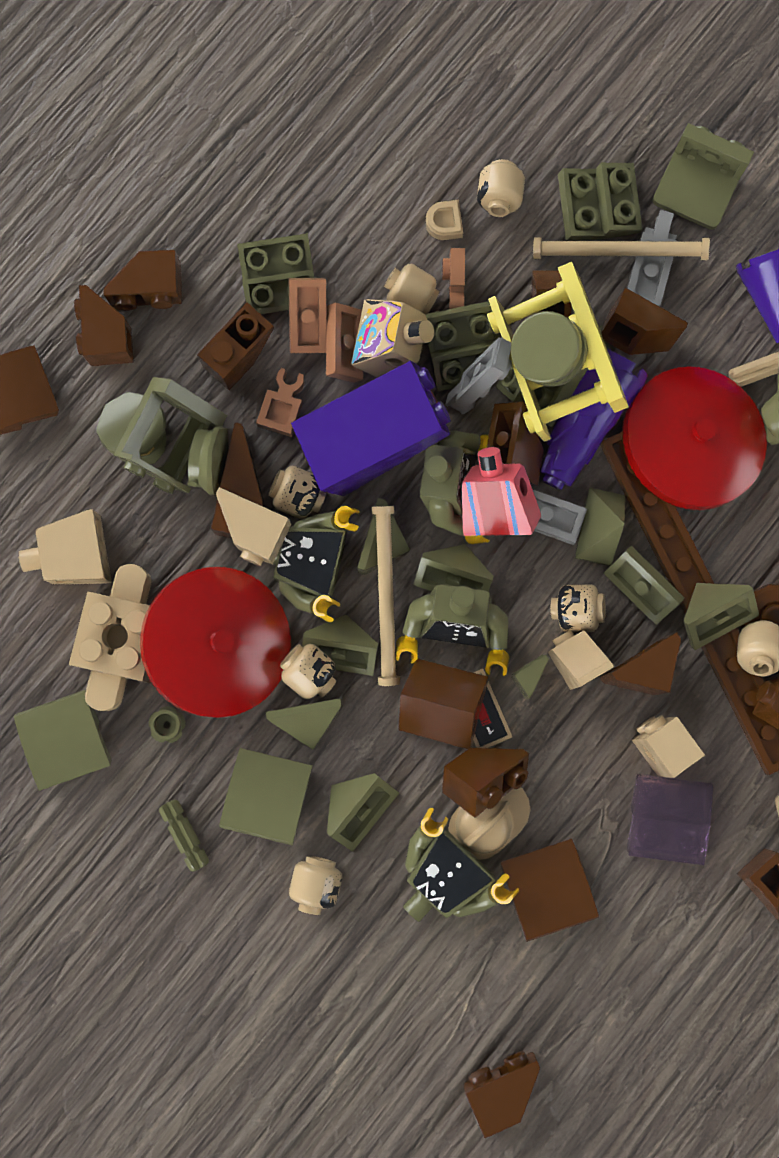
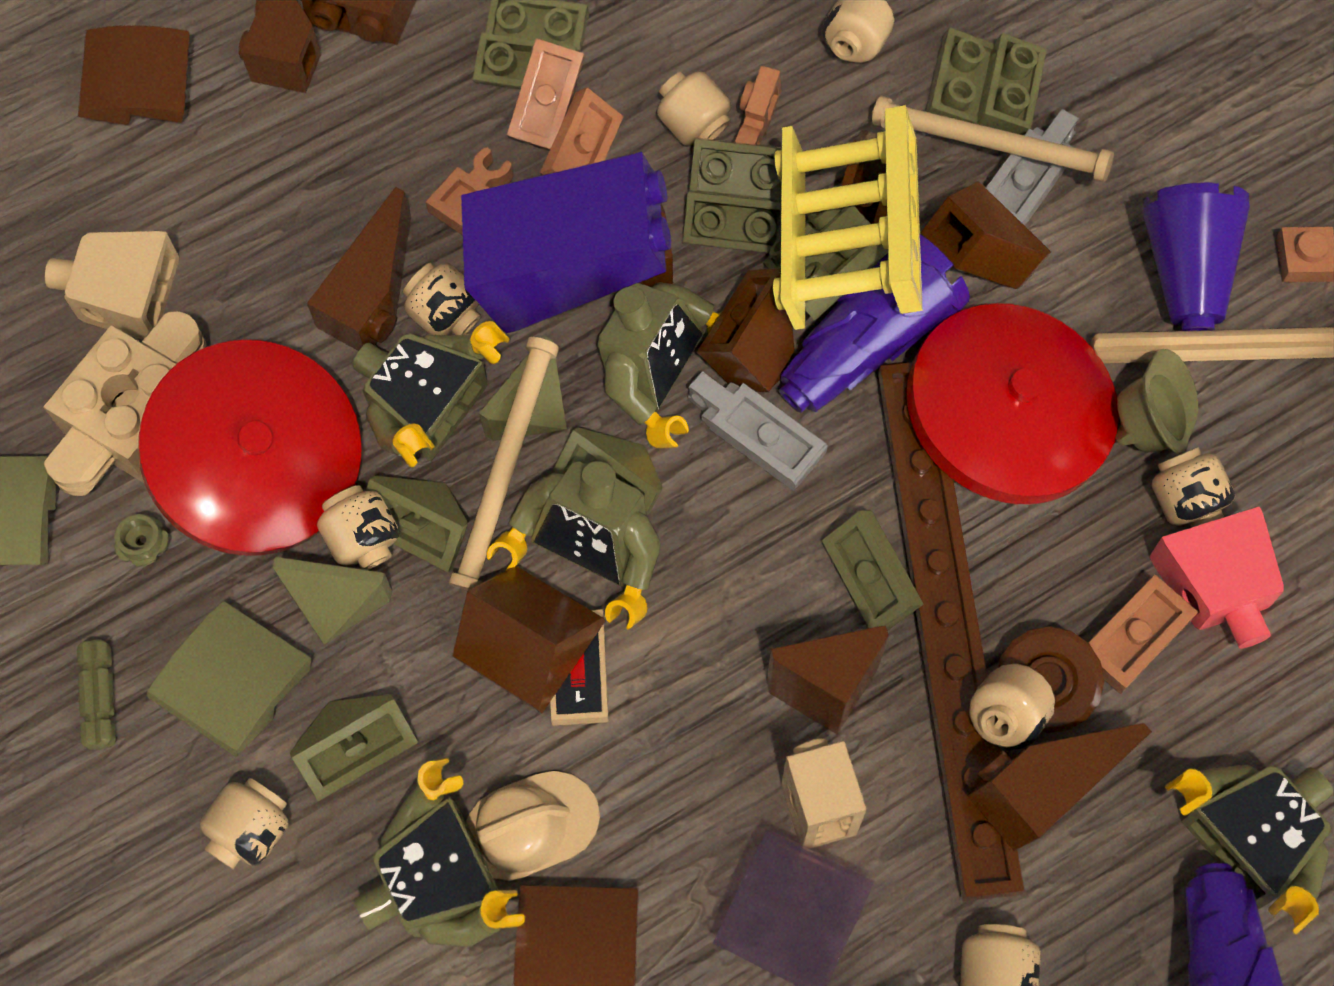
camera: 20 degrees right, 15 degrees down
olive hat [96,392,167,464] -> none
olive panel [114,377,228,494] -> none
olive hat [187,426,229,496] -> none
reddish brown slope [197,303,274,390] -> none
tan slope [216,487,291,566] -> none
tan torso [351,299,434,377] -> none
tan tile [426,200,463,240] -> none
reddish brown slope [442,748,529,818] -> none
light grey hinge [445,337,512,414] -> none
coral torso [462,447,541,536] -> none
olive head [511,311,587,387] -> none
olive slope [511,654,549,699] -> none
tan slope [548,630,614,690] -> none
tan head [550,584,606,632] -> none
olive slope [574,488,625,566] -> none
olive bracket [653,123,754,230] -> none
olive slope [684,583,759,650] -> none

